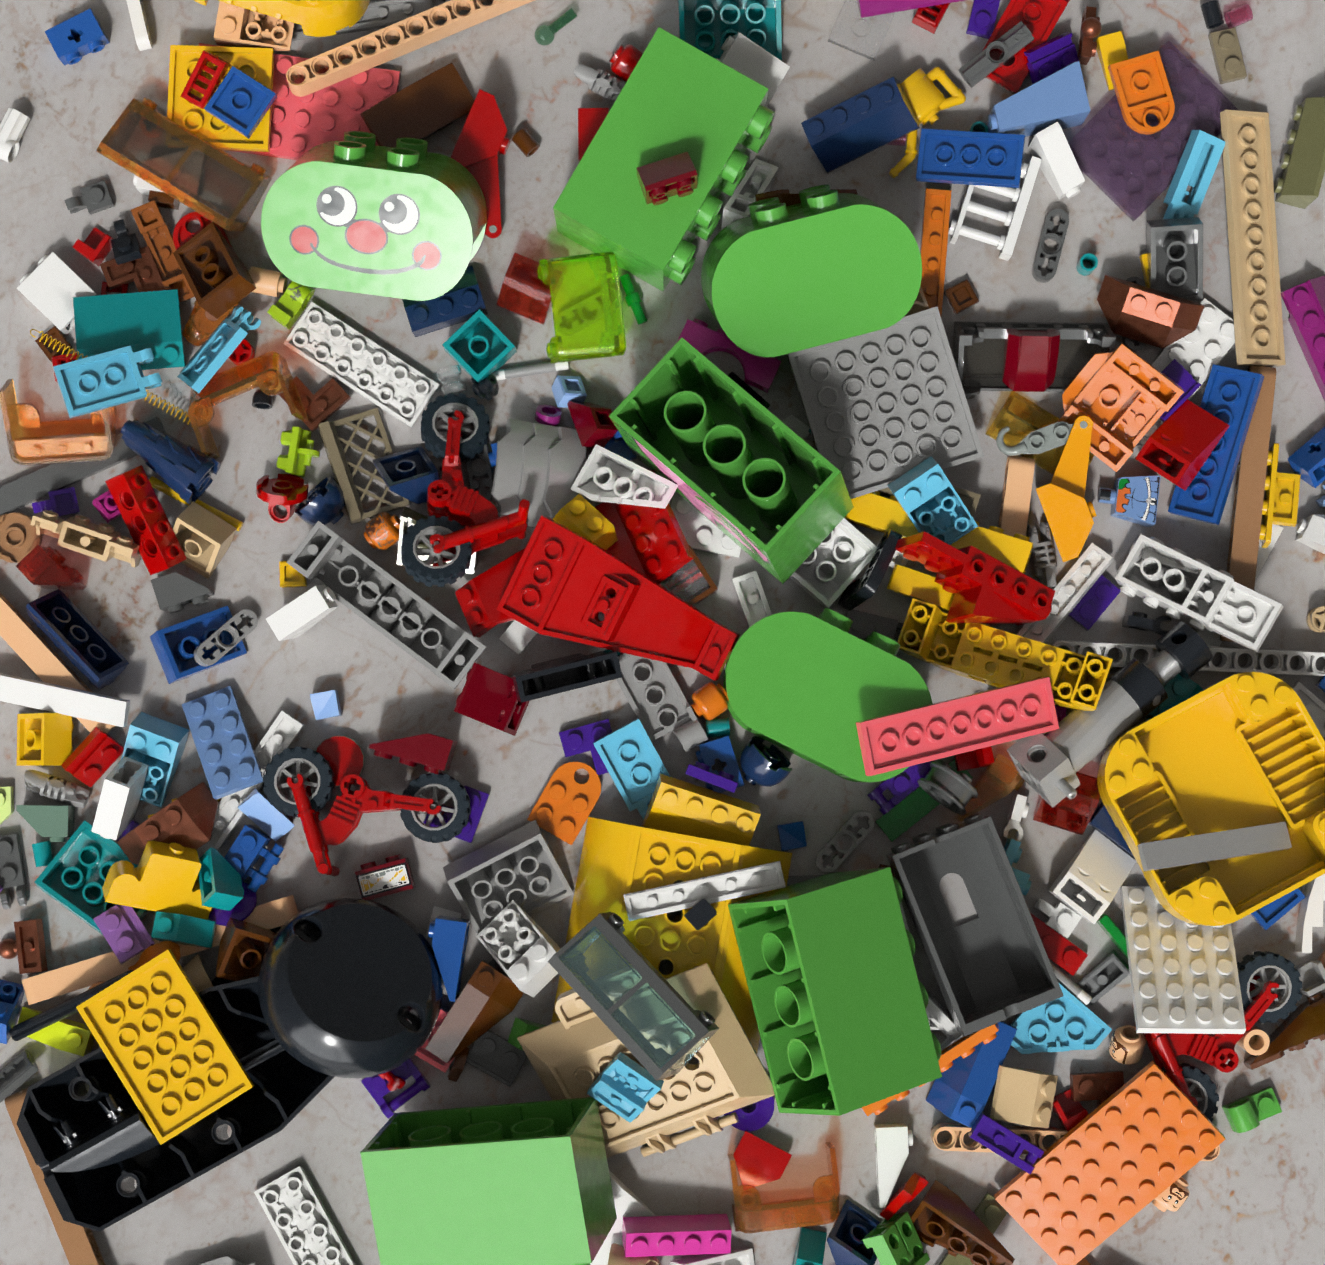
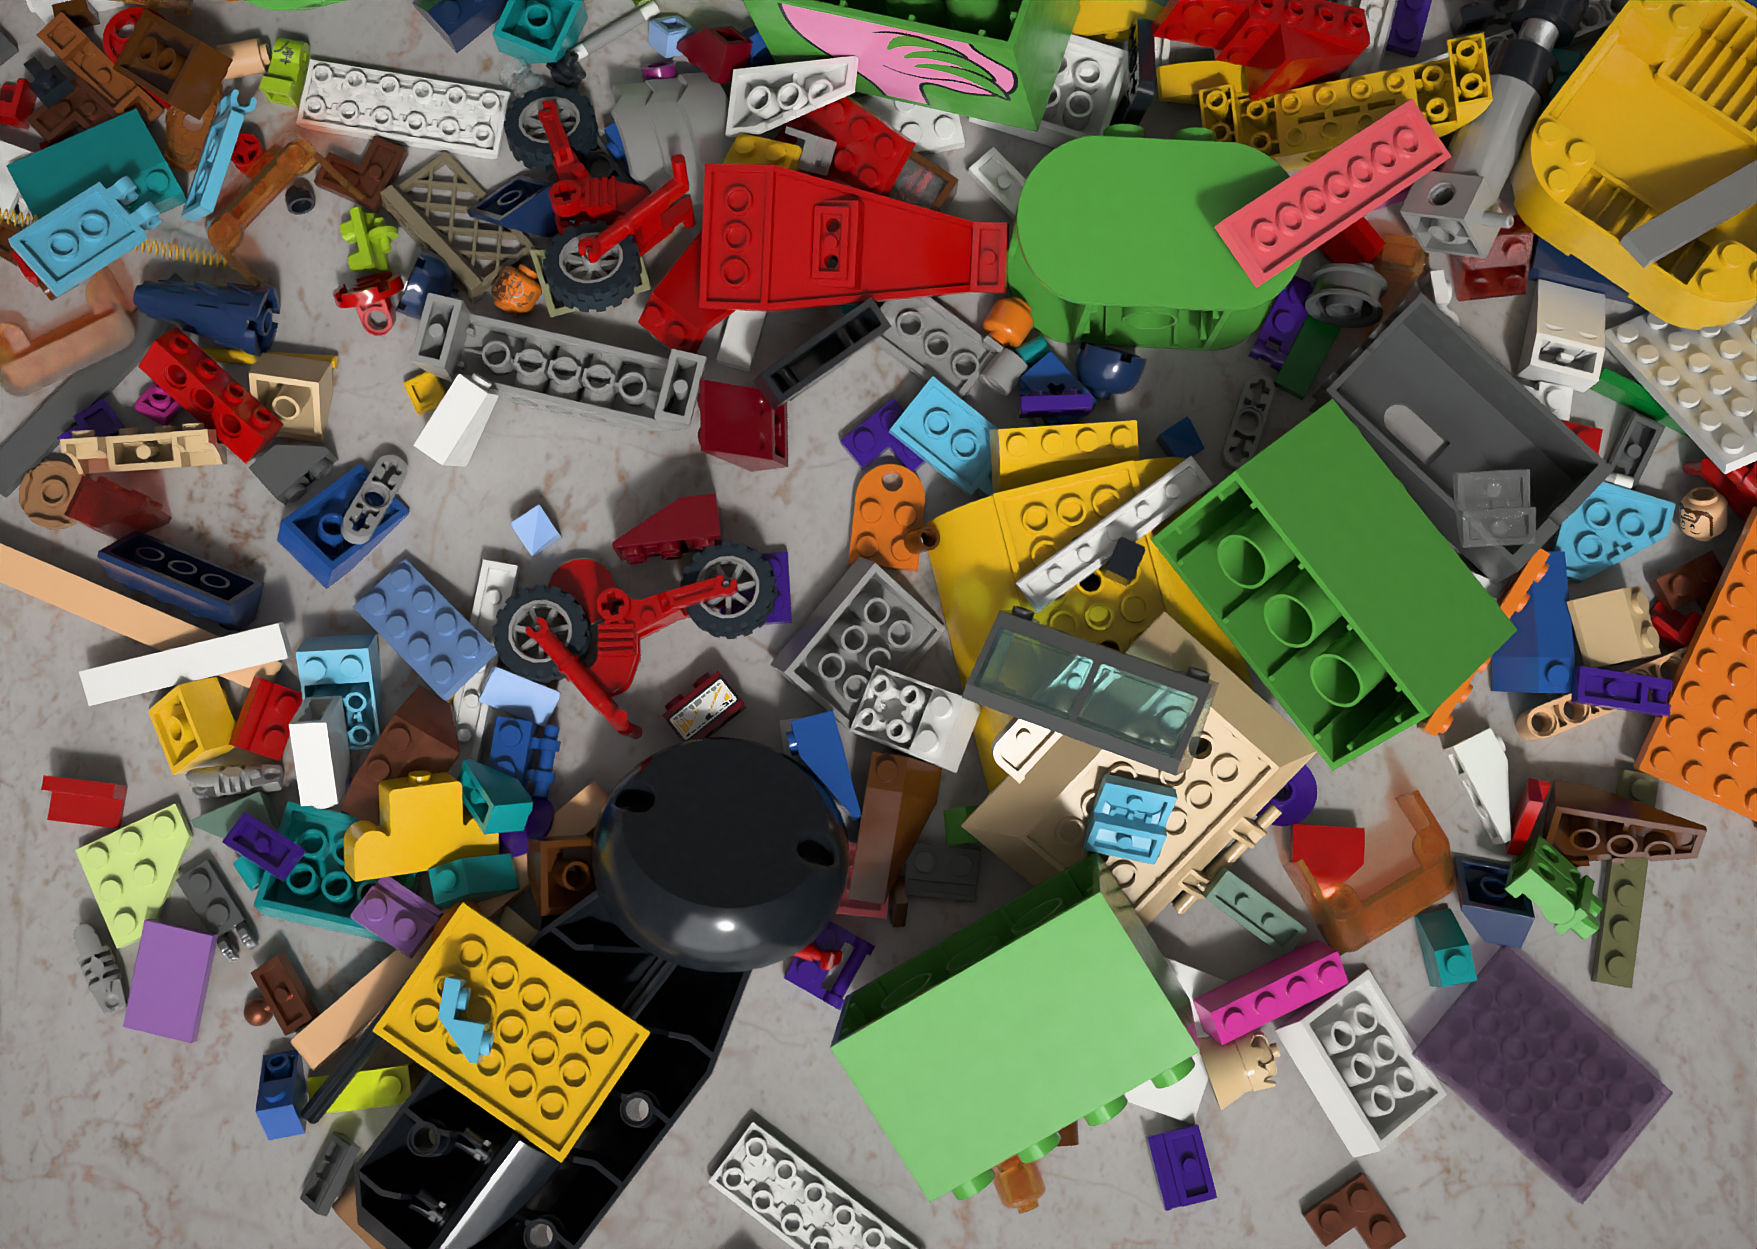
camera: 30 degrees left, 5 degrees down
none -> dark purple plate [222,812,306,882]
none -> medium azure slope [438,976,494,1064]
none -> light grey panel [785,126,837,176]
none -> reddish brown hinge [904,525,940,554]
none -> sand green plate [1202,866,1308,955]
none -> clear slope [1453,469,1536,548]

